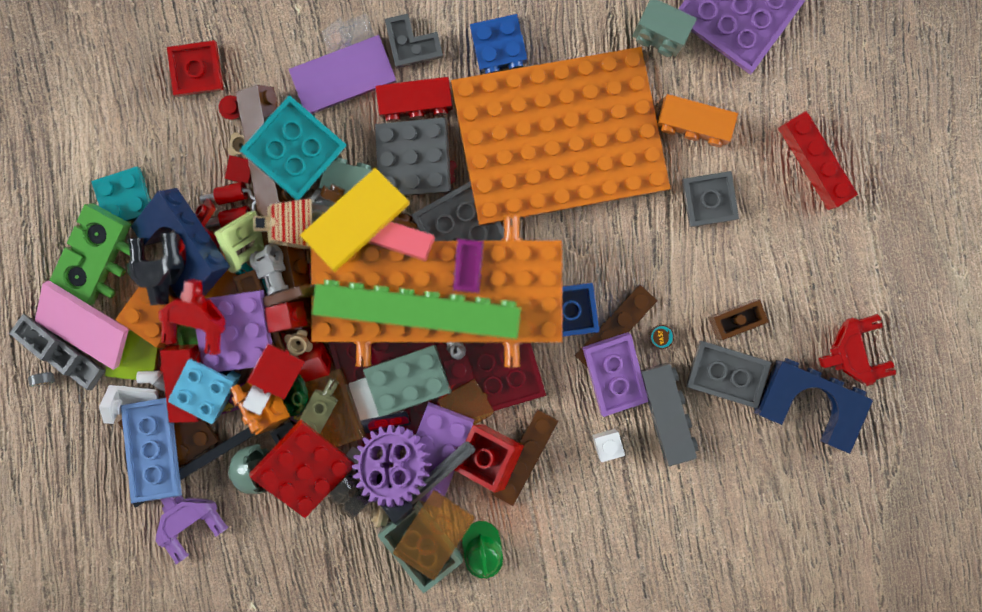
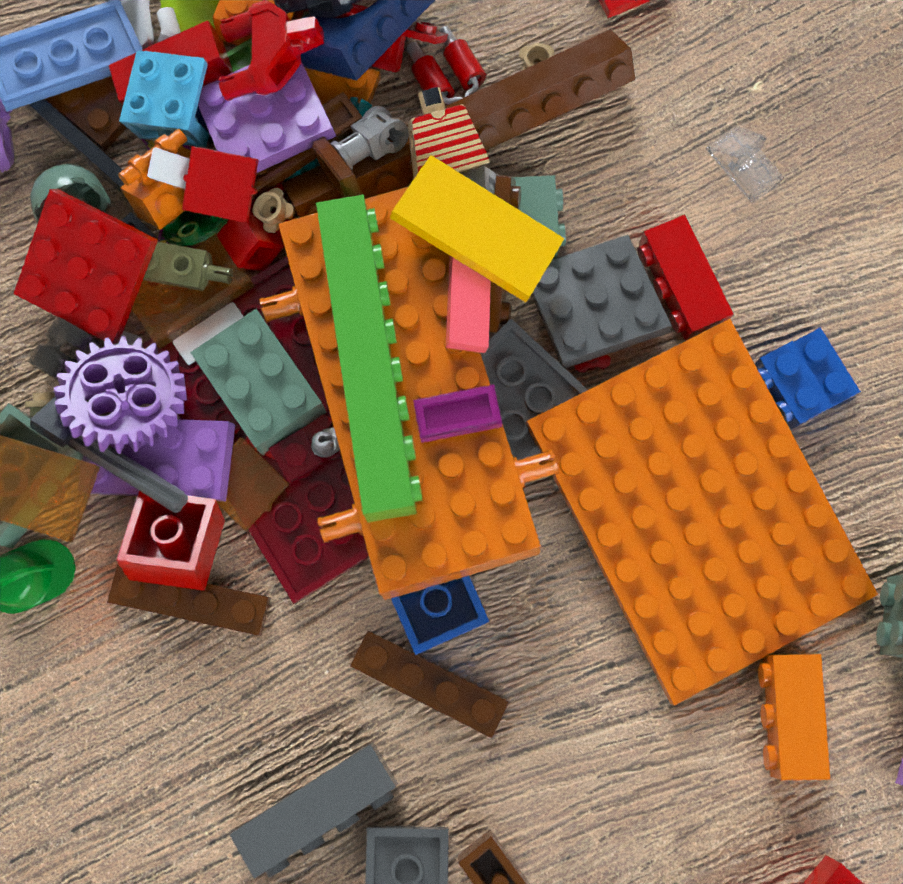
camera: 75 degrees right, 10 degrees down
yellowish green plate [215,211,264,273] -> none
red plate [218,95,240,120] -> none
red tile [224,155,251,185] -> none
teal plate [239,95,347,200] -> none
red brick [264,301,307,333] -> none
medium lavender tile [289,35,397,114] -> none
sticker [361,411,411,434] -> none
dark grey plate [385,14,443,68] -> none
medium lavender plate [582,332,649,417] -> none
white brick [592,429,625,462] -> none
reddish brown tile [649,325,674,349] -> none
dark grey plate [682,171,739,228] -> none

